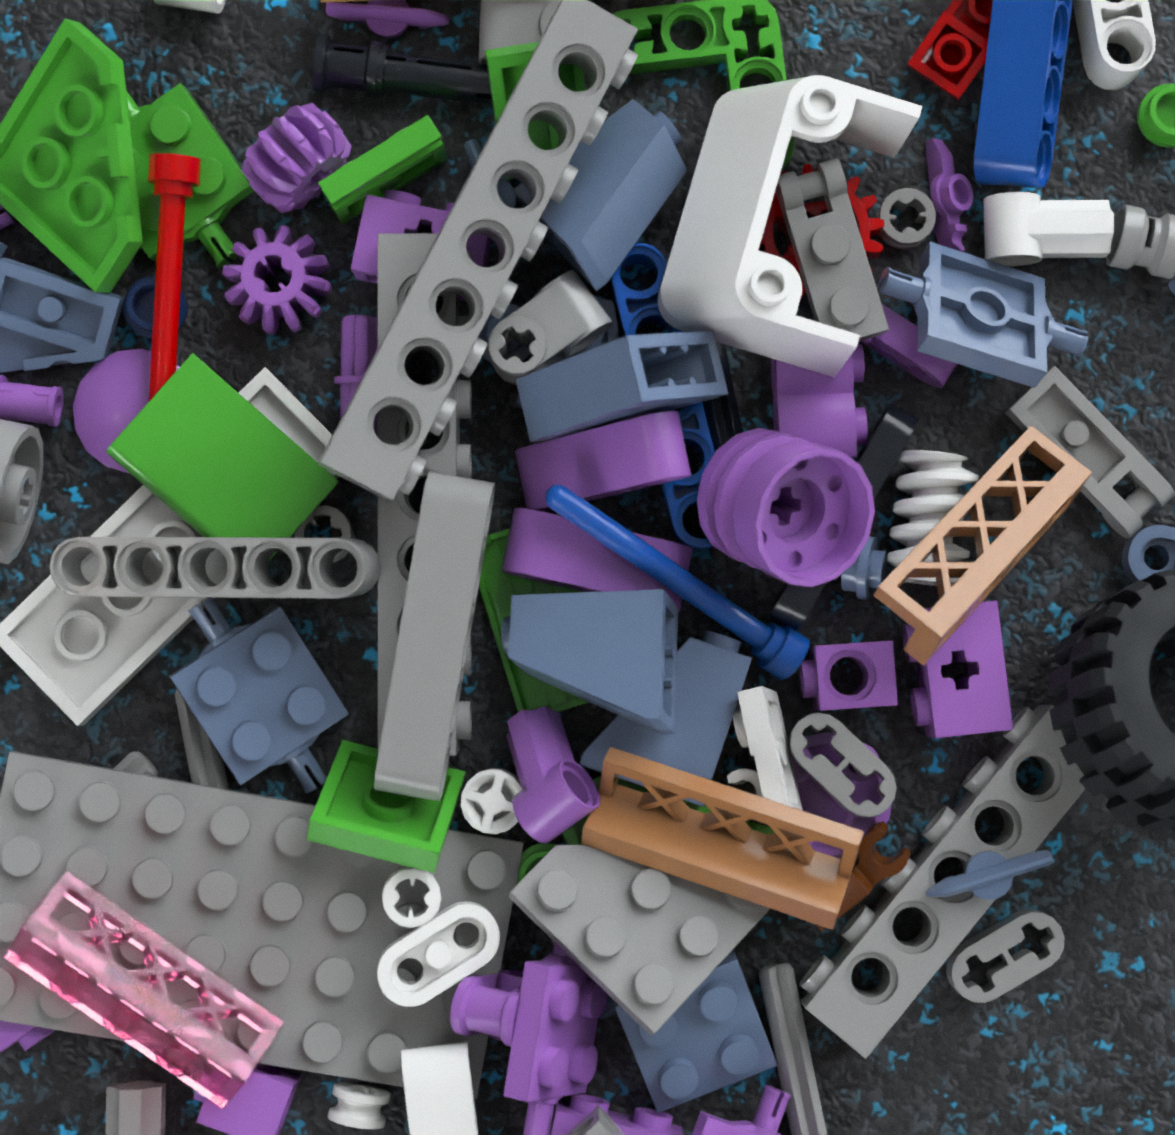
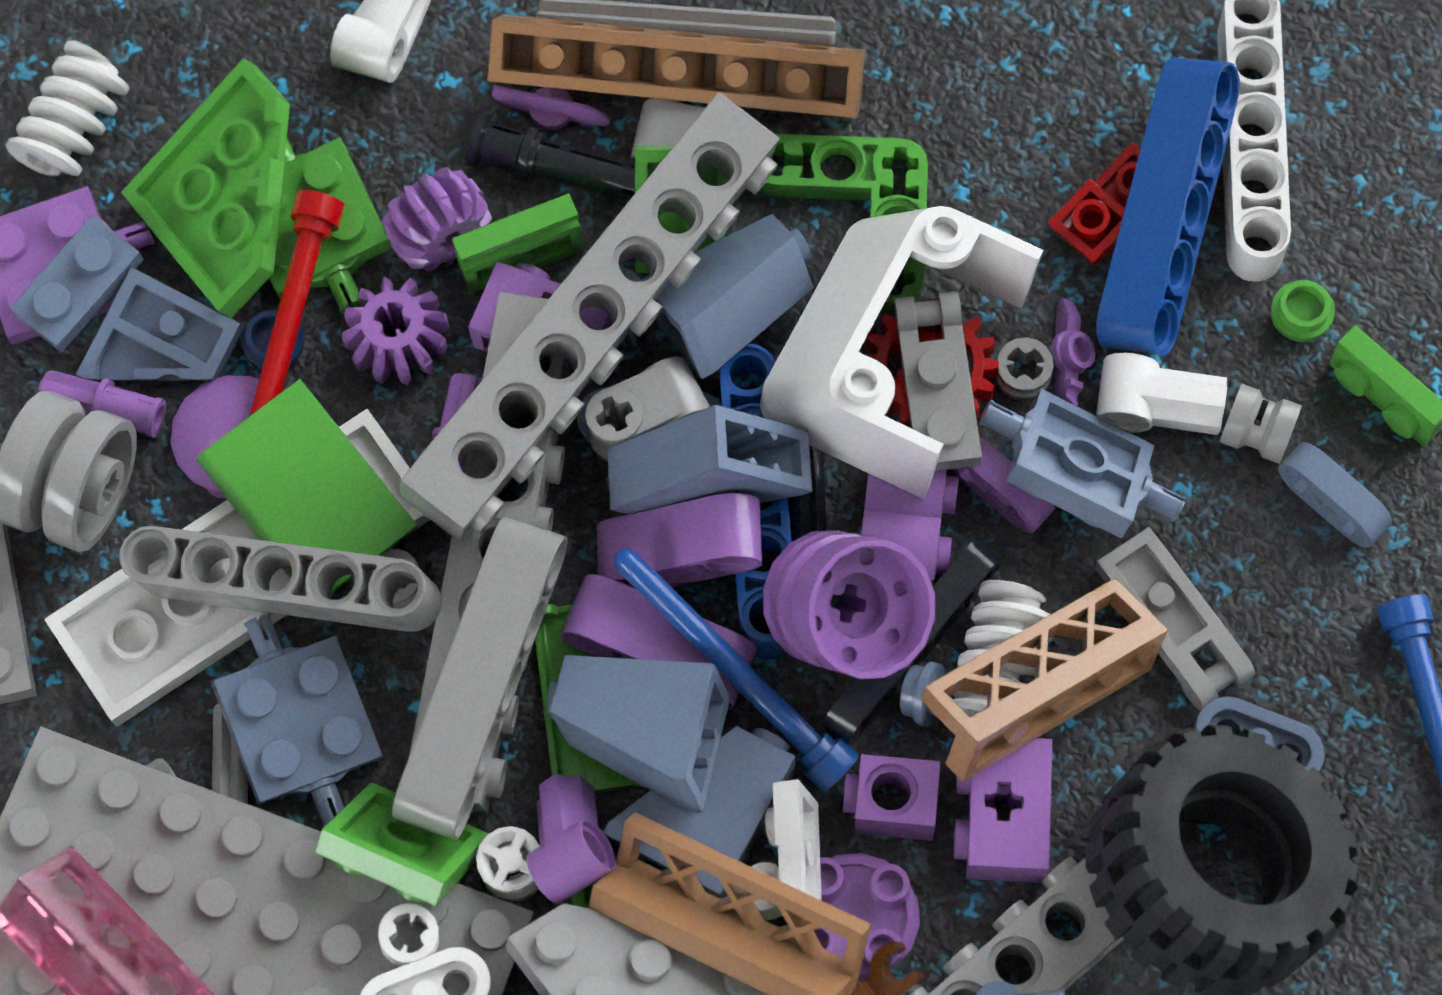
camera: 15 degrees right, 15 degrees down
light grey beam [789,713,897,818] -> none

